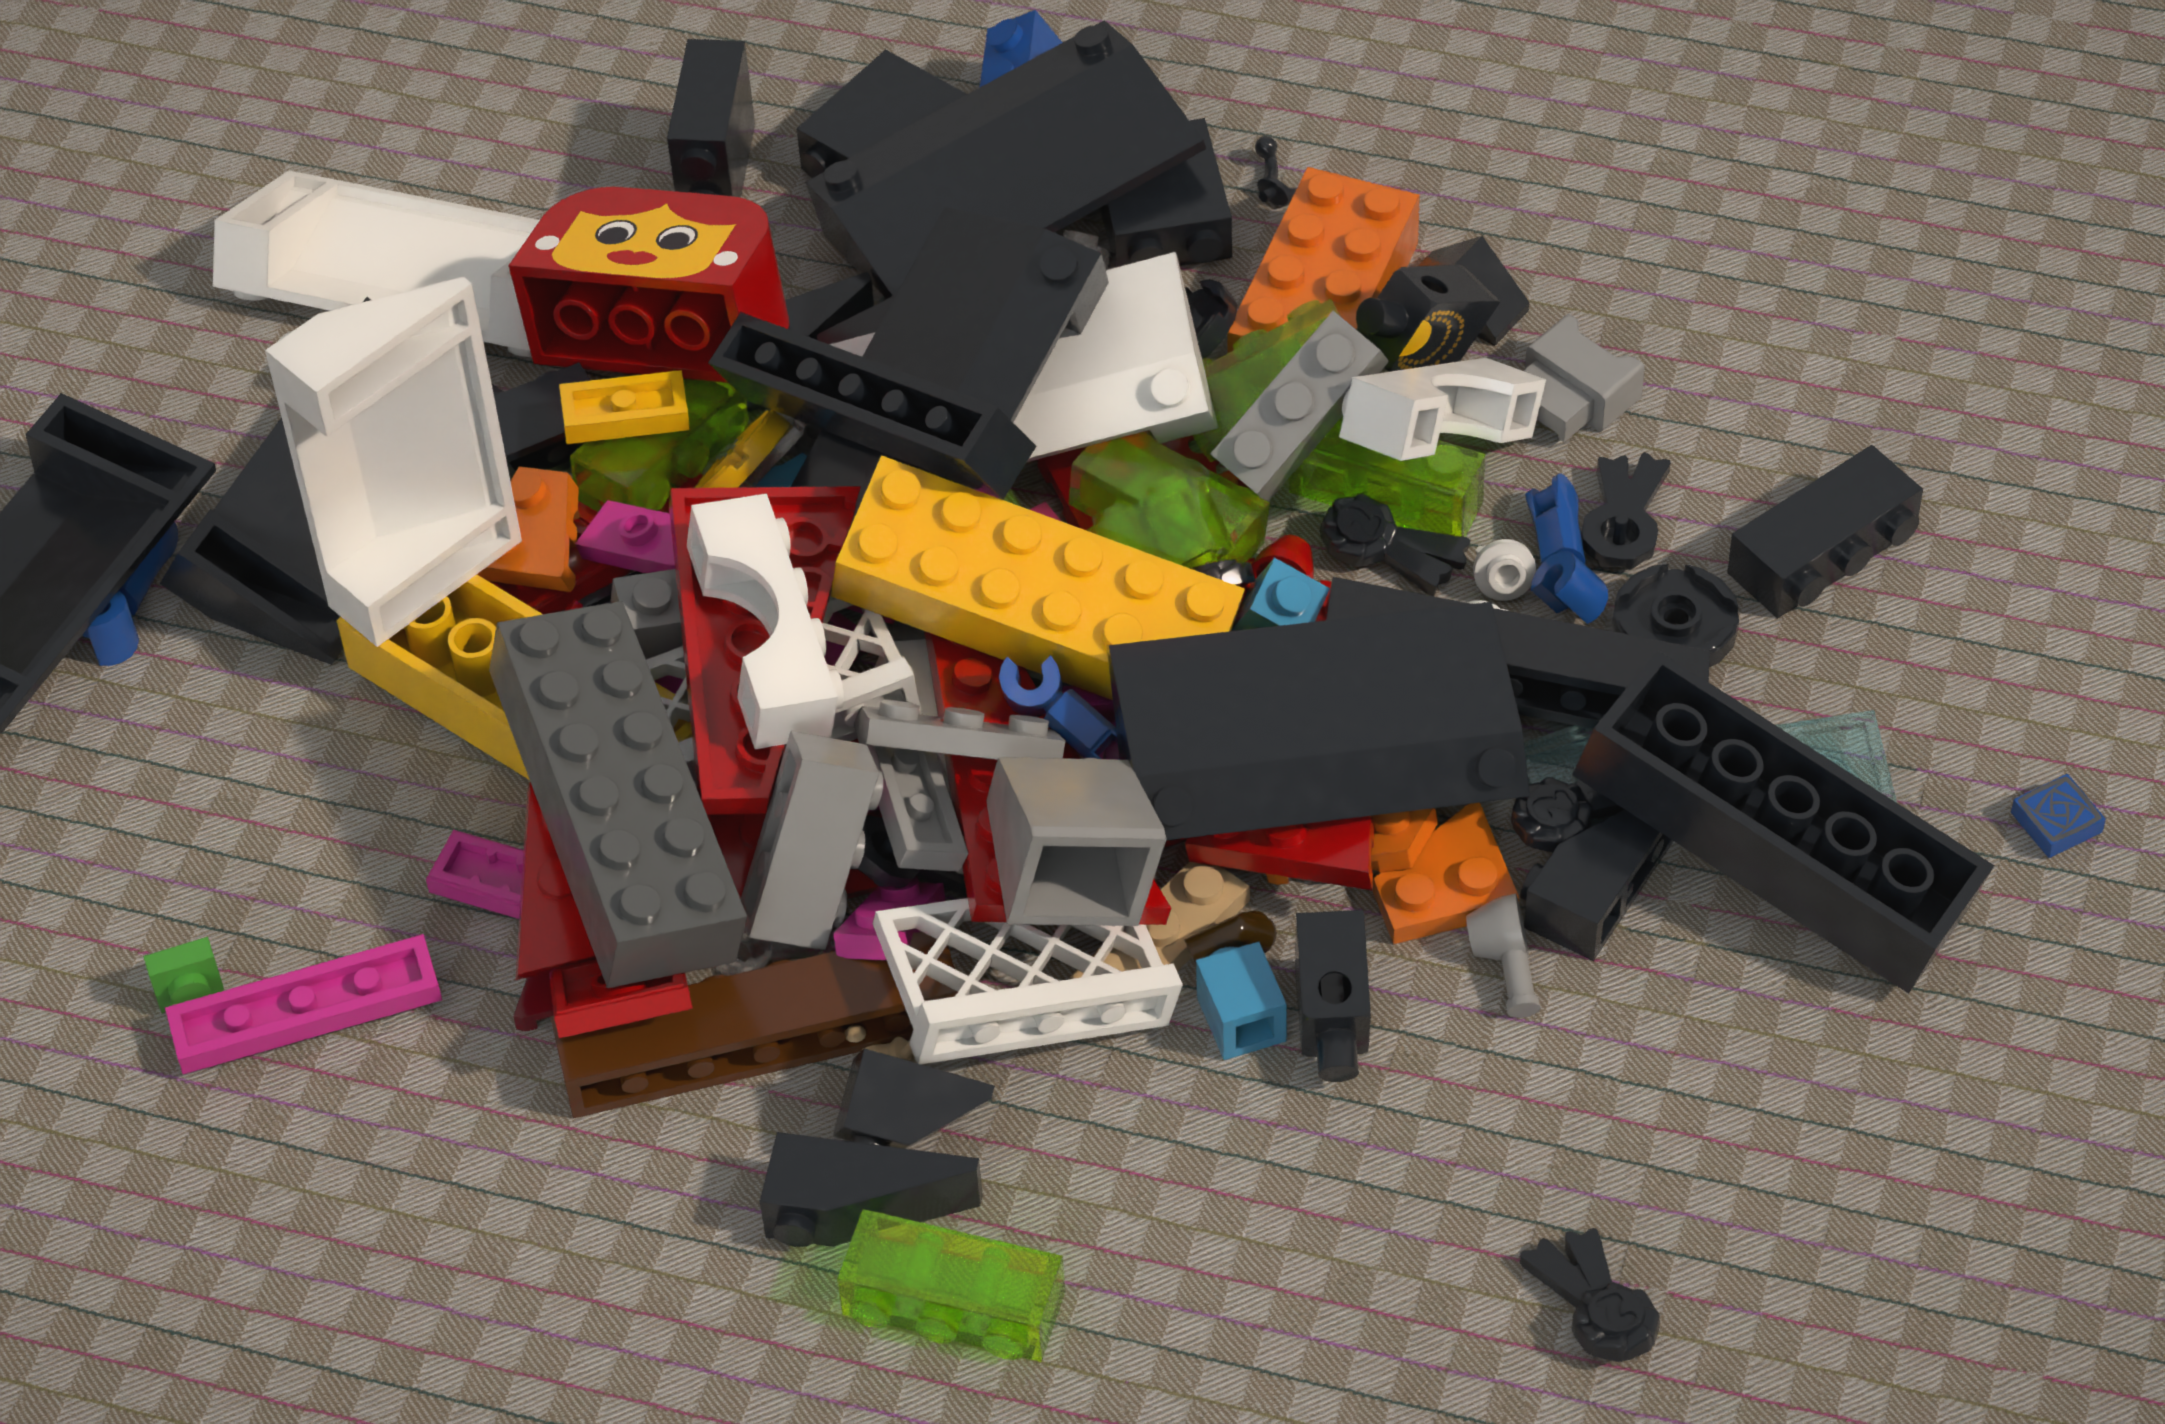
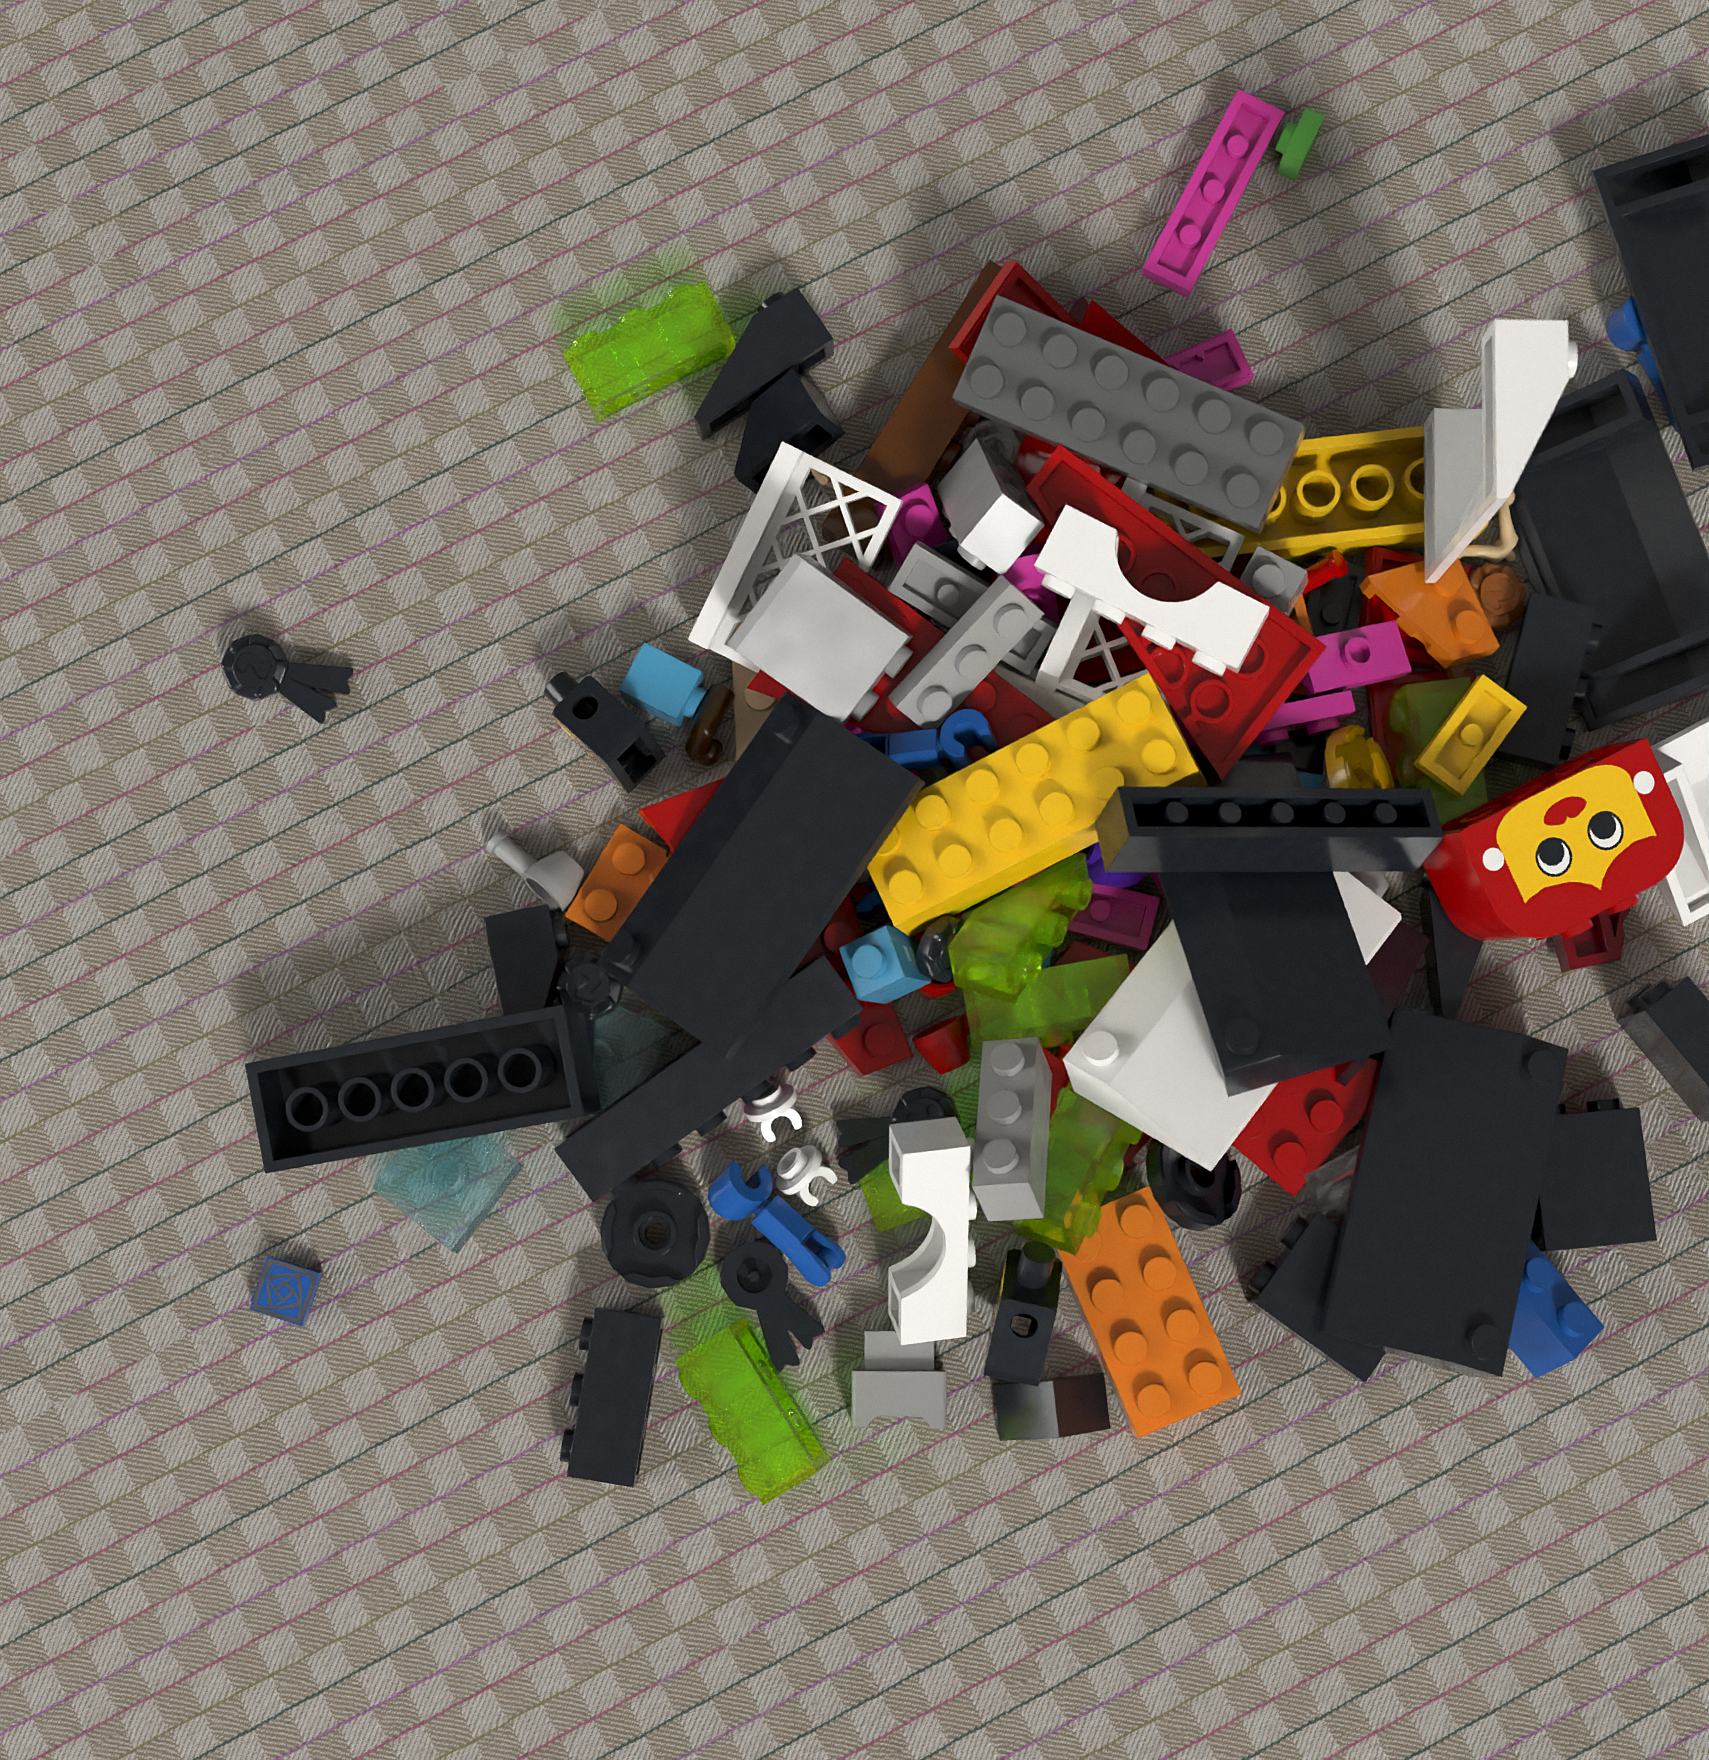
camera: 135 degrees right, 30 degrees up
black piece [1255,136,1297,206] -> none
none -> clear neon green brick [674,1317,832,1506]

